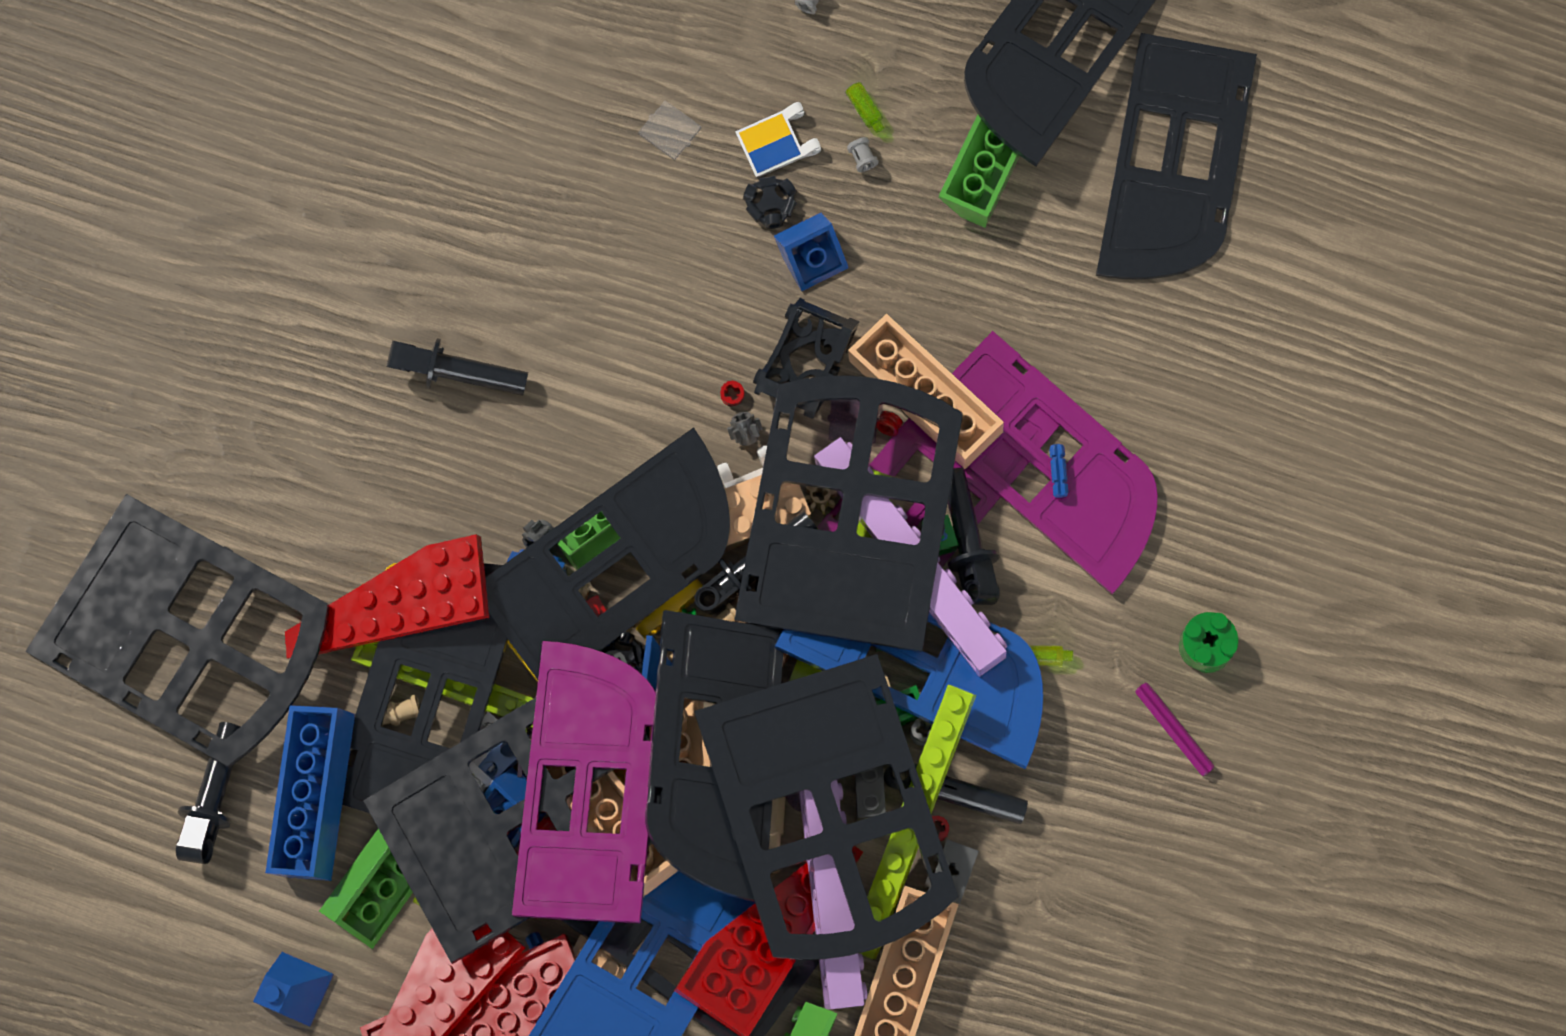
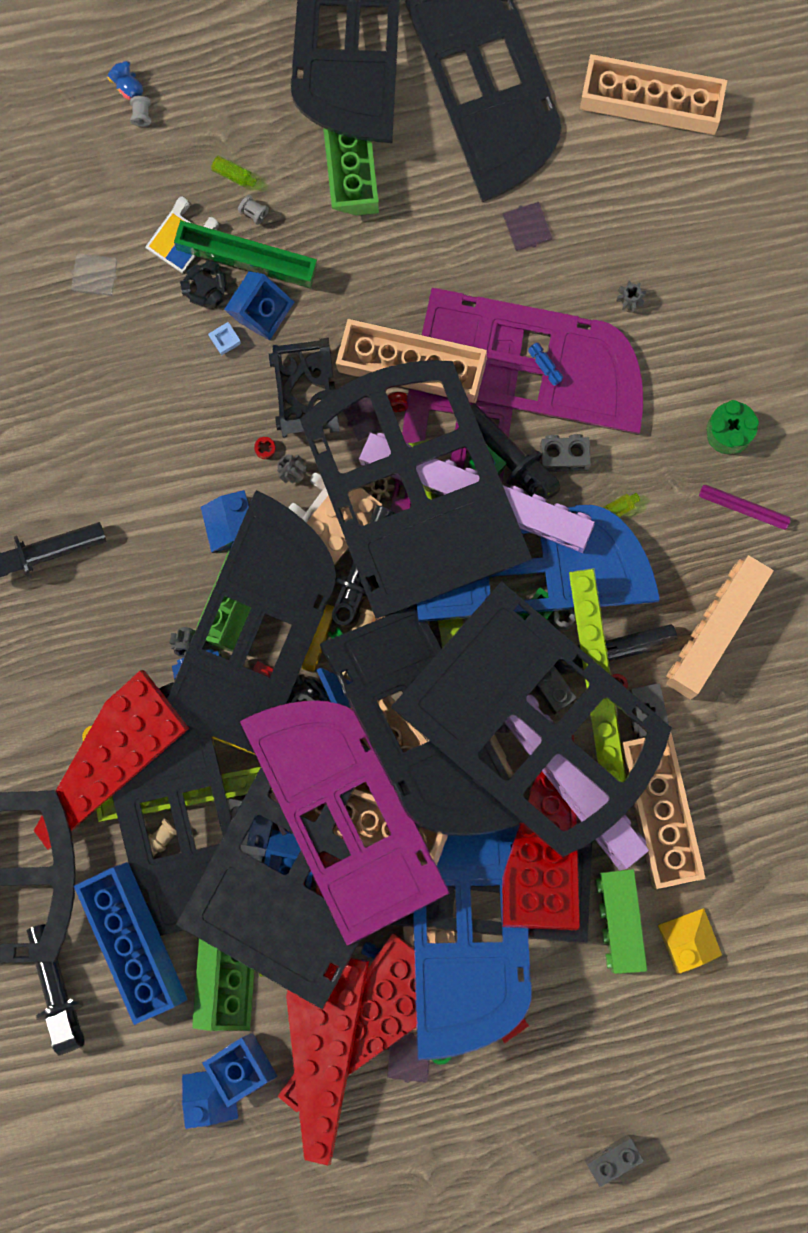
camera: 30 degrees left, 5 degrees up
none -> green brick [174,220,317,289]
none -> blue slope [201,490,249,553]
none -> blue slope [202,1033,278,1107]
none -> light blue plate [208,322,241,356]
none -> clear purple piece [503,202,552,251]
none -> dark grey brick [540,434,591,472]
none -> light nougat brick [579,54,727,135]
none -> dark grey gear [616,281,646,312]
none -> light nougat brick [666,555,774,700]

